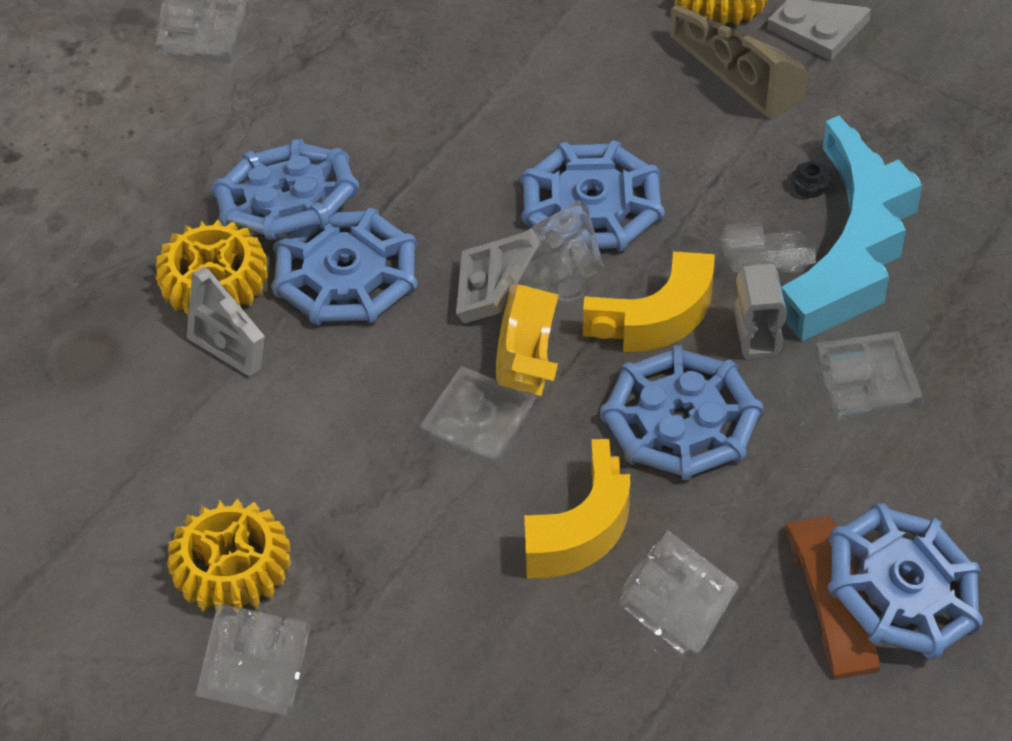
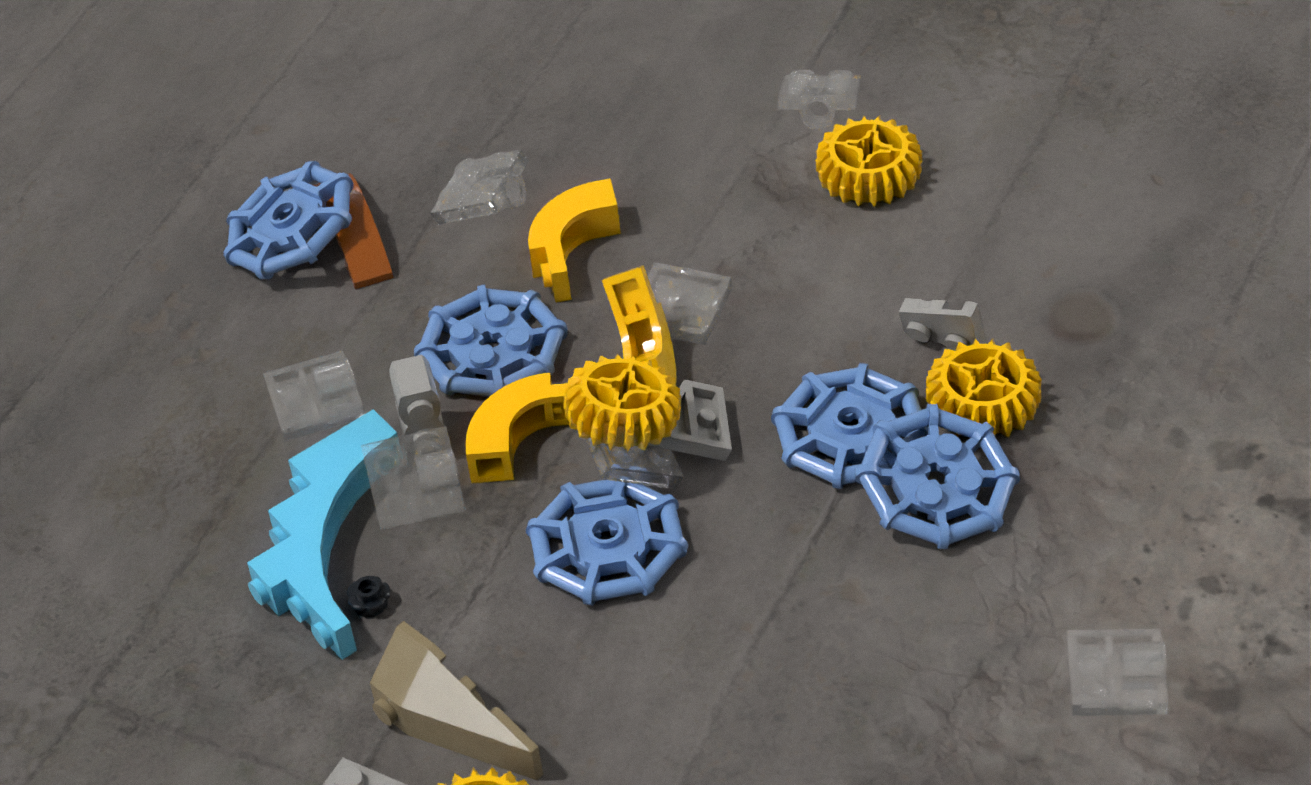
camera: 175 degrees right, 5 degrees down
none -> yellow gear [563,354,681,452]

